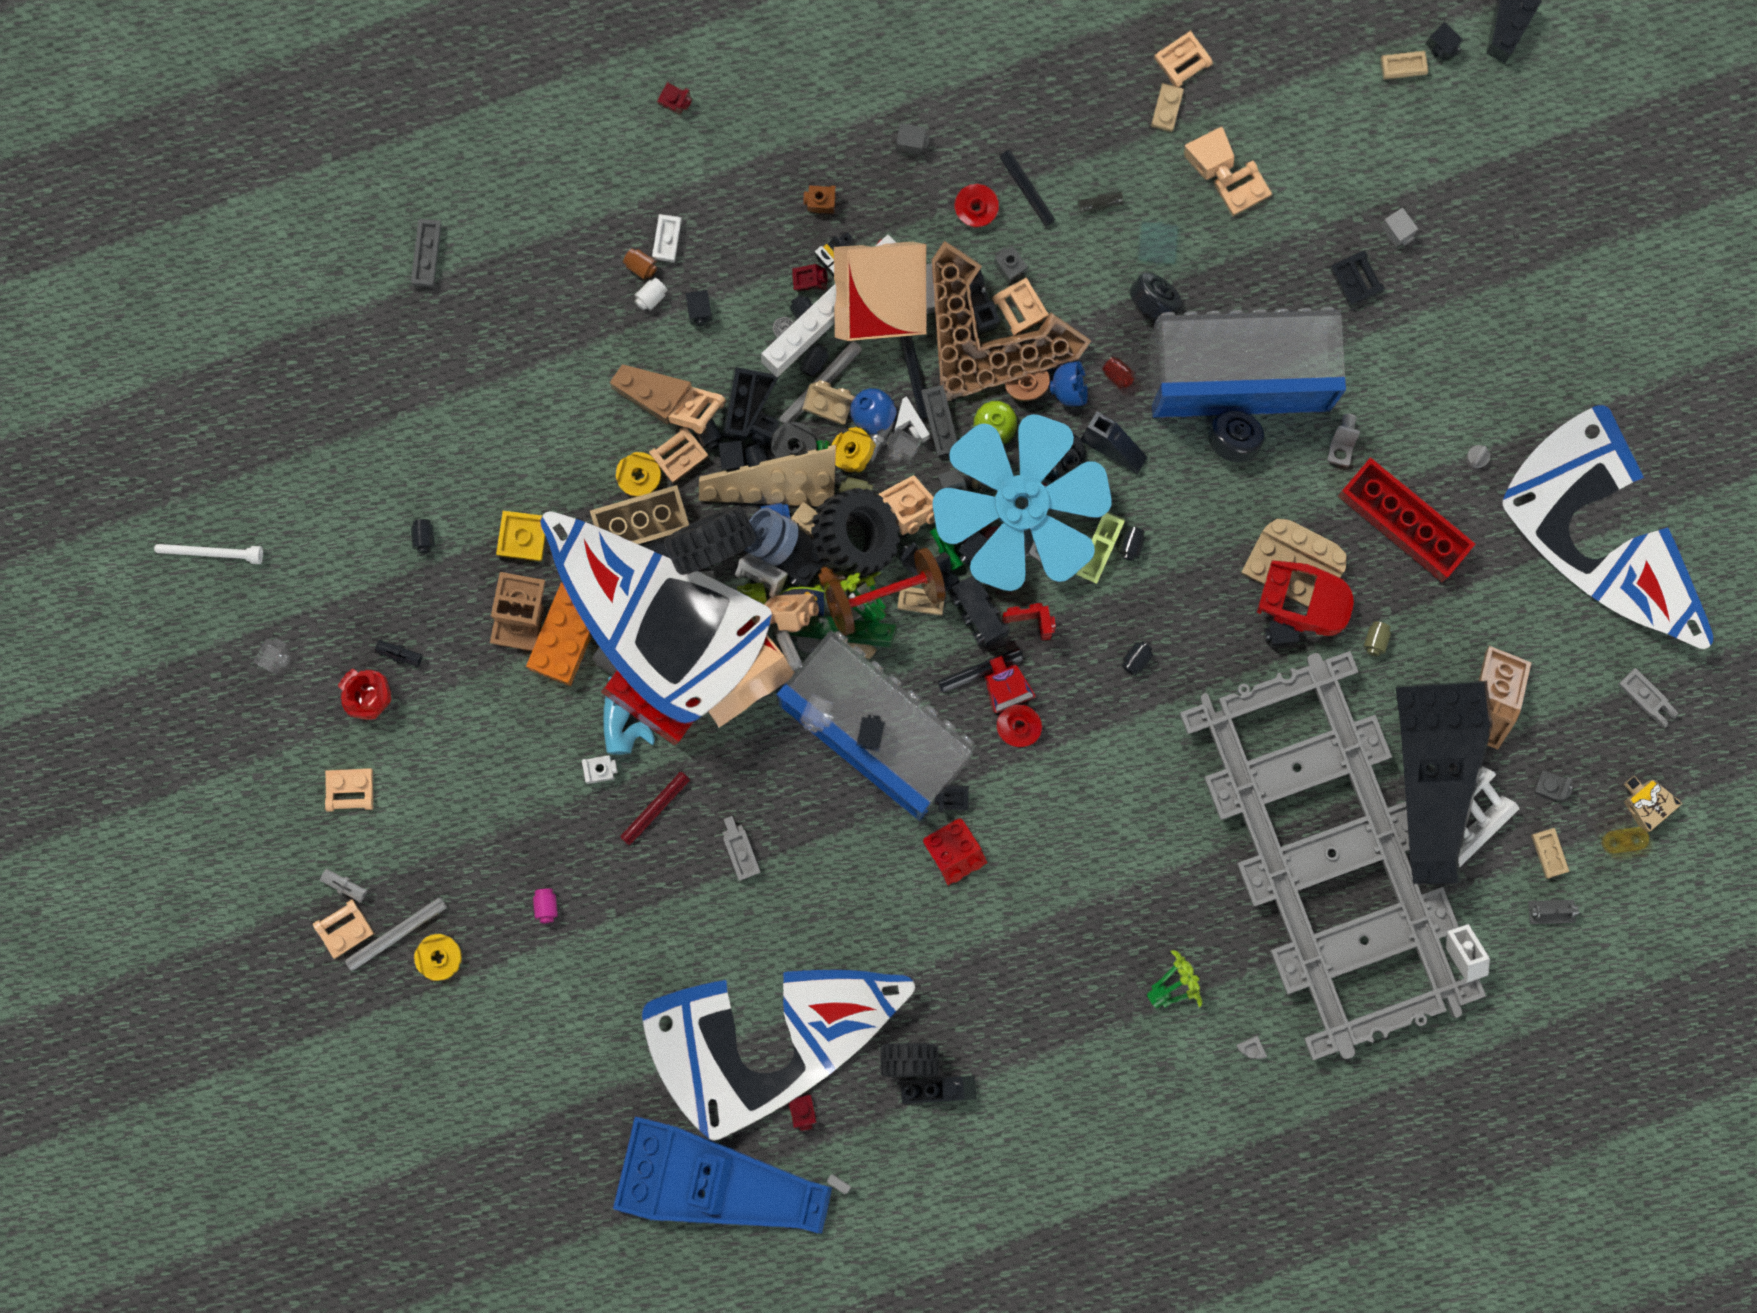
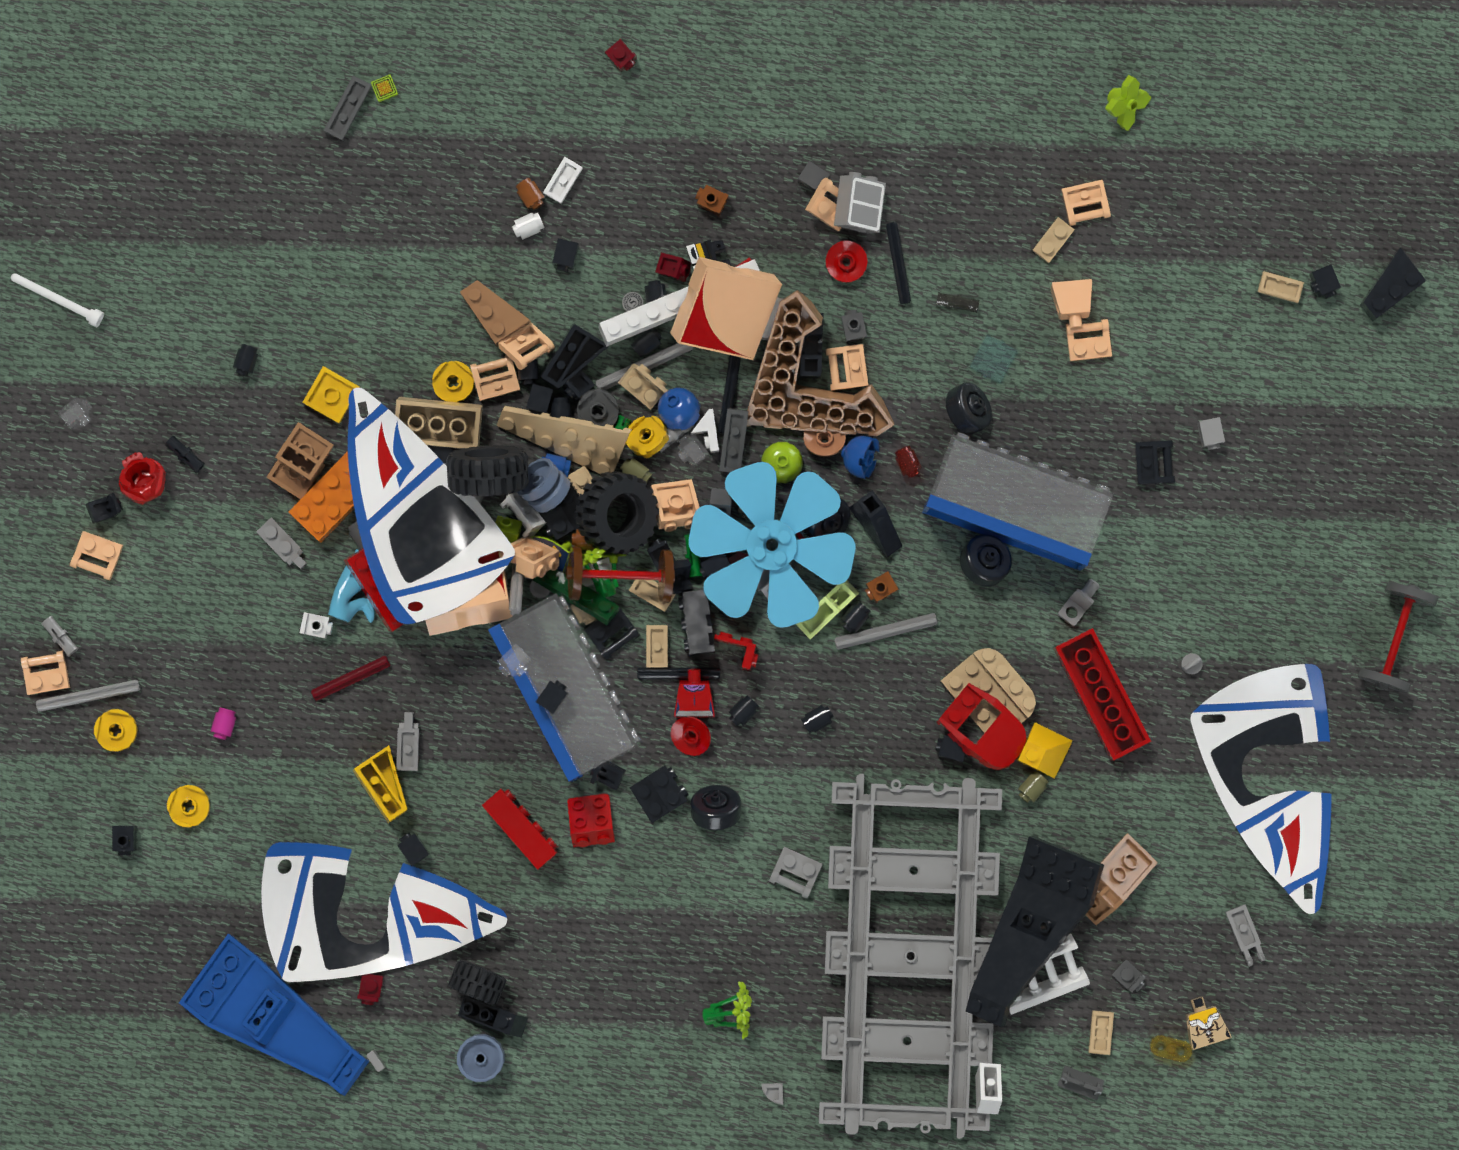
camera: 25 degrees right, 5 degrees up
none -> black bracket [85,493,122,524]
none -> black brick [112,826,137,855]
none -> yellow plate [167,785,210,827]
none -> light grey hinge [256,517,307,569]
none -> yellow wedge [353,745,407,823]
none -> tile [371,75,398,102]
none -> black brick [397,832,430,866]
none -> sand blue wheel [457,1034,505,1082]
none -> red brick [482,789,559,870]
none -> black plate [584,607,641,660]
none -> black plate [629,765,689,823]
none -> tan plate [646,625,668,668]
none -> black wheel [690,785,742,831]
none -> black brick [728,695,759,727]
none -> light grey plate [769,847,822,899]
none -> light nougat plate [805,178,841,231]
none -> light grey brick [834,172,886,234]
none -> light grey axle [835,613,937,649]
none -> dark orange brick [864,571,899,603]
none -> yellow slope [1017,722,1073,779]
none -> dark grey piece [1357,582,1438,693]

